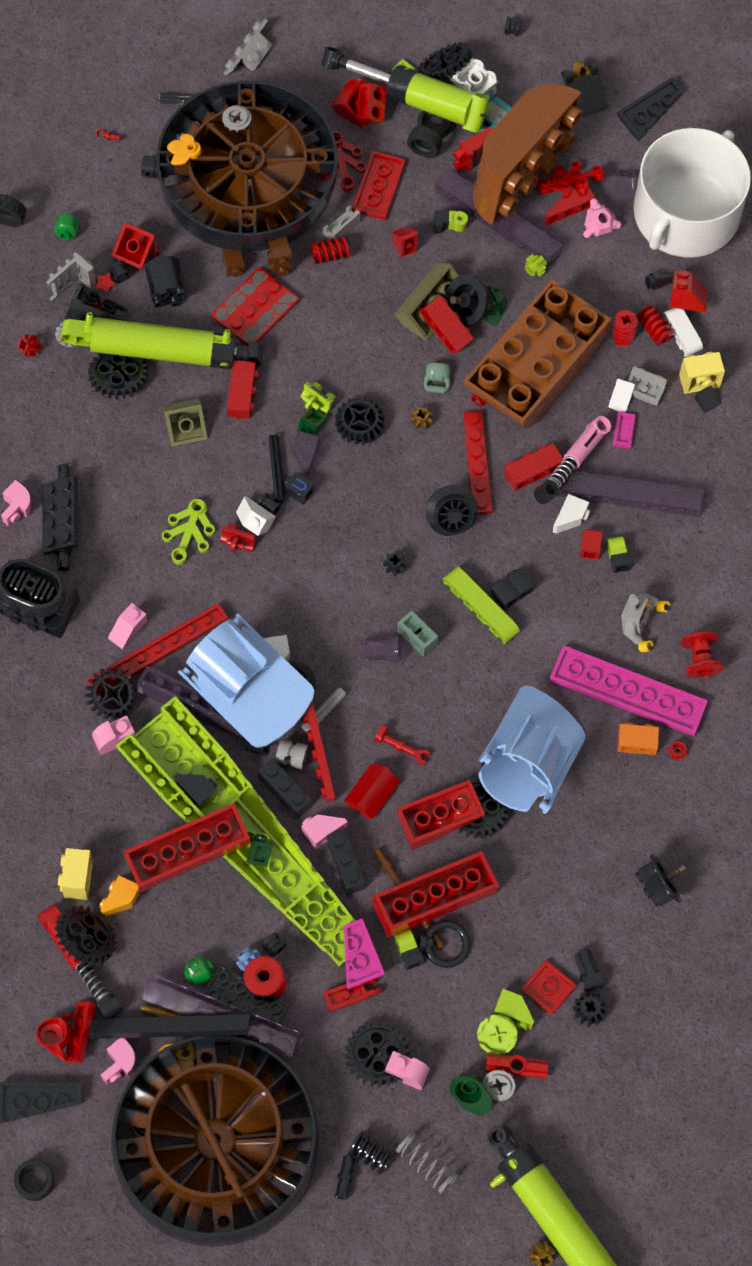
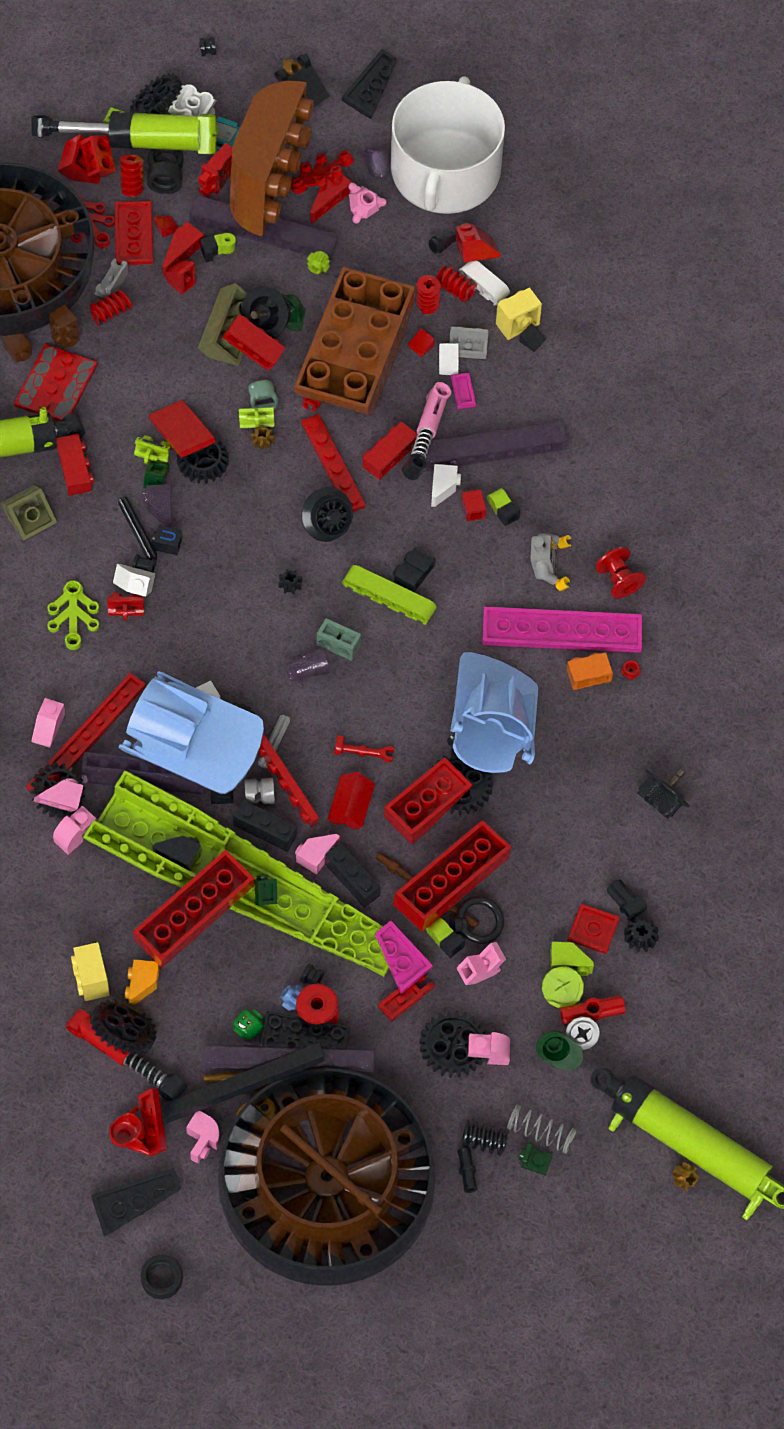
camera: 20 degrees left, 5 degrees down
none -> bright pink slope [34,778,83,812]
none -> red piece [120,154,144,197]
none -> red tile [148,400,216,458]
none -> red slope [154,216,178,238]
none -> red slope [162,222,204,278]
none -> lime hips [239,407,274,428]
none -> red slope [408,329,435,357]
none -> bright pink brick [457,942,506,985]
none -> dark green bracket [519,1142,553,1176]

